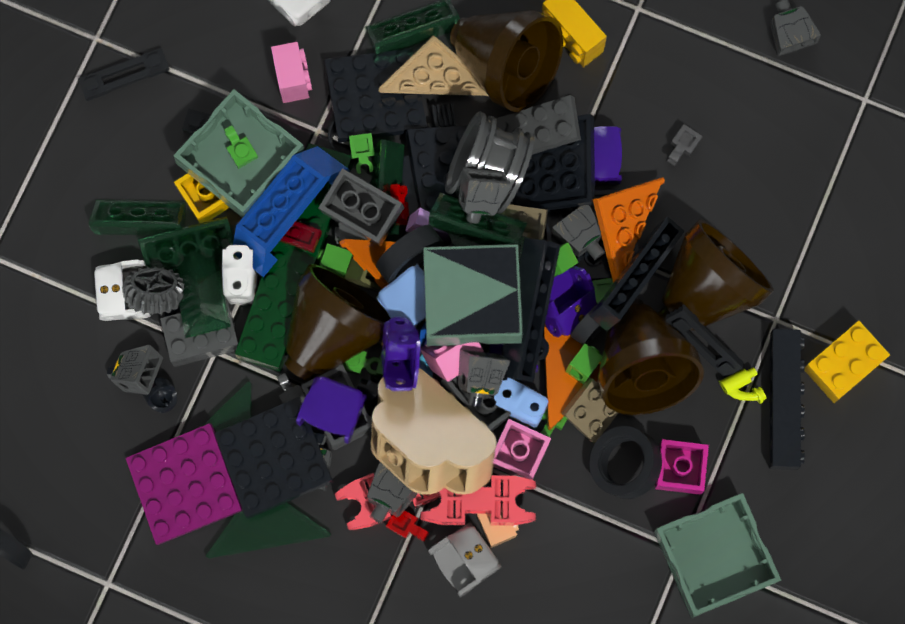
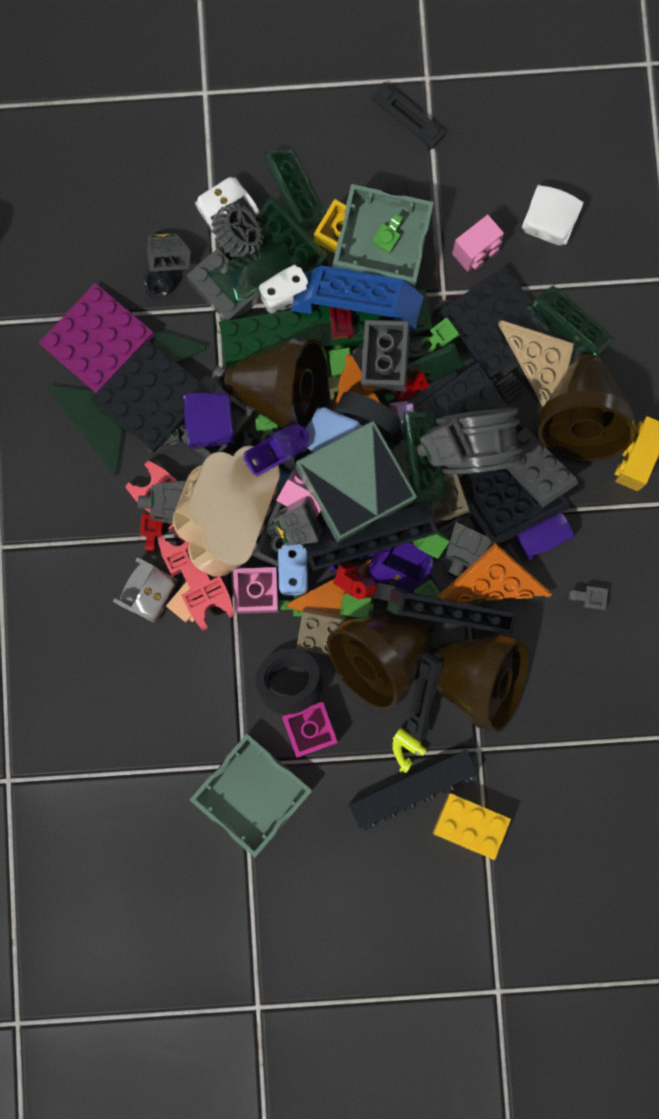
camera: 65 degrees right, 5 degrees up
none -> red leg [333,562,377,600]

